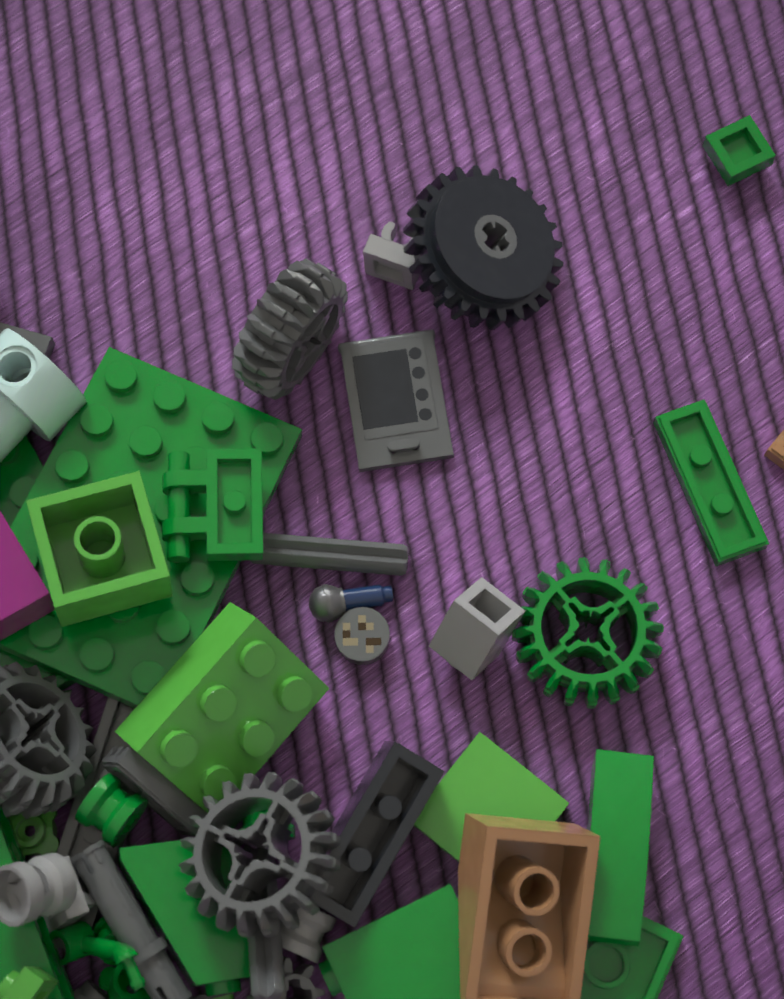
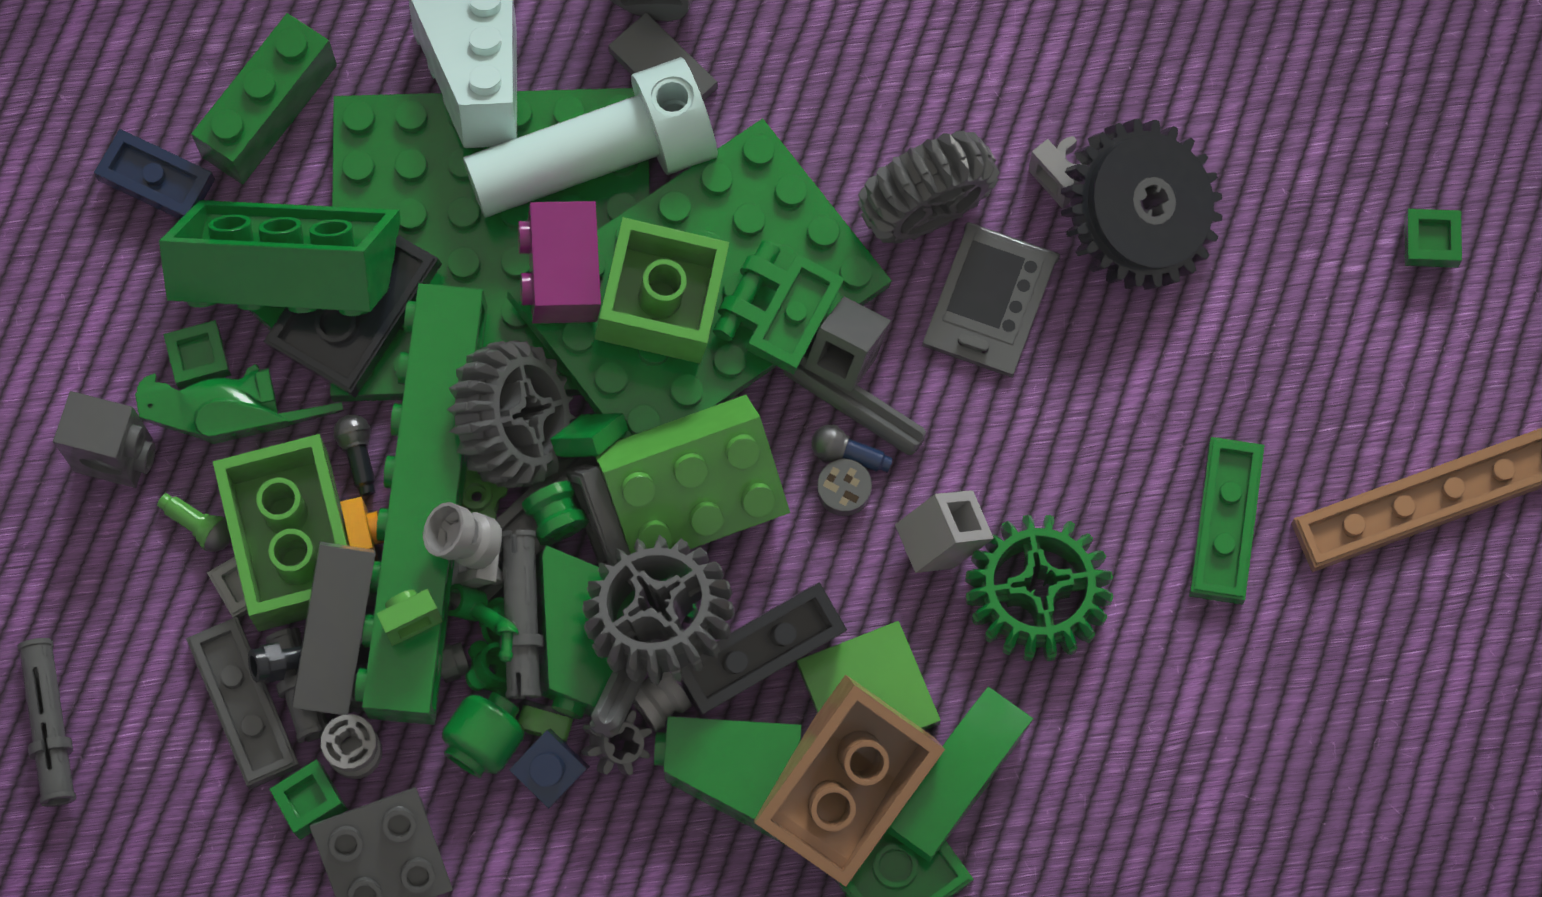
camera: 25 degrees right, 0 degrees up
none -> green tile [550,413,629,457]
none -> dark grey brick [804,296,891,392]

